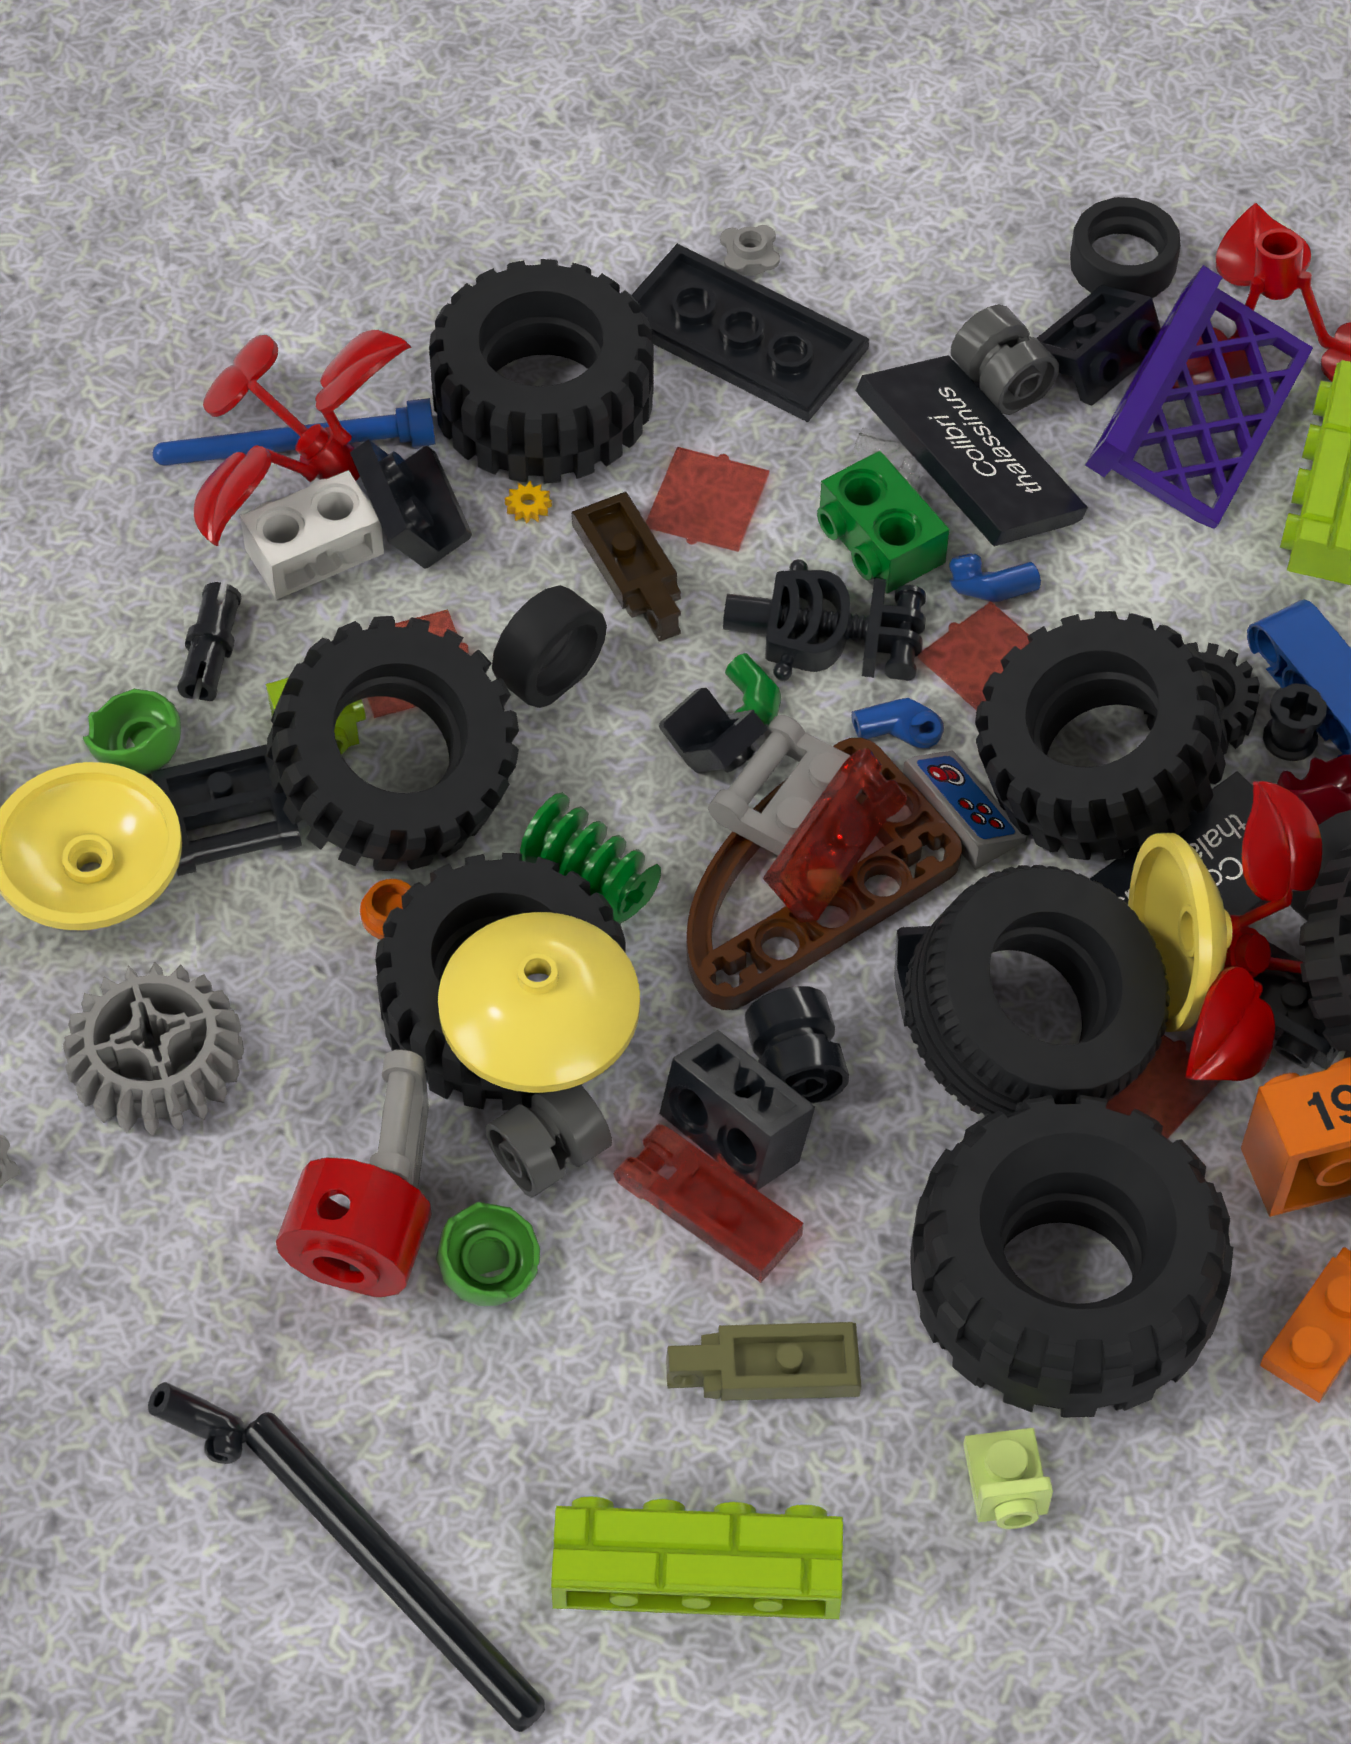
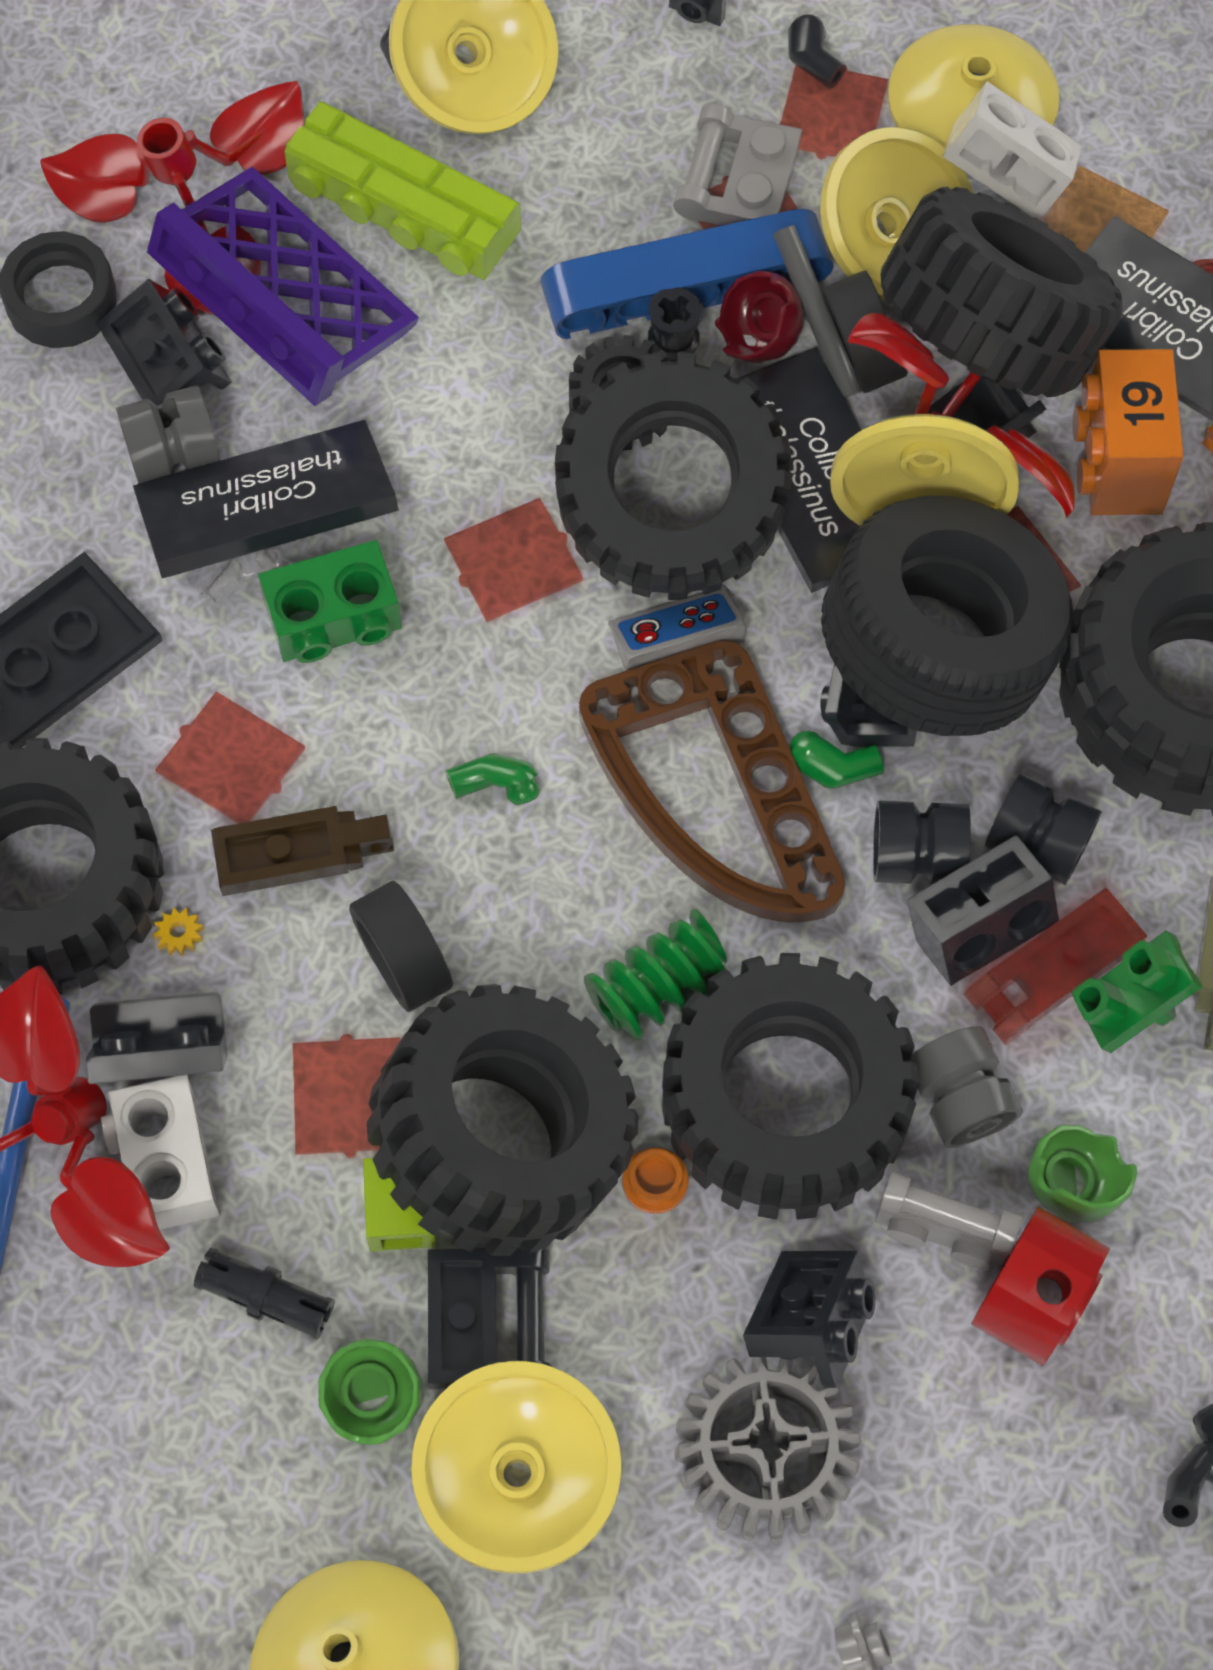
camera: 75 degrees left, 10 degrees up
light yellow dish [438,912,640,1093] -> none
black bracket [659,688,768,773] -> none
light grey plate [708,715,871,869] -> none
black torso [723,559,926,681] -> none
clear red plate [763,749,907,923] -> none
blue arm [851,698,944,748] -> none
blue arm [949,553,1041,602] -> none
none -> black bracket [743,1251,876,1388]
none -> green arm [789,730,884,789]
none -> black wheel [985,772,1102,886]
none -> green hips [1072,930,1203,1053]

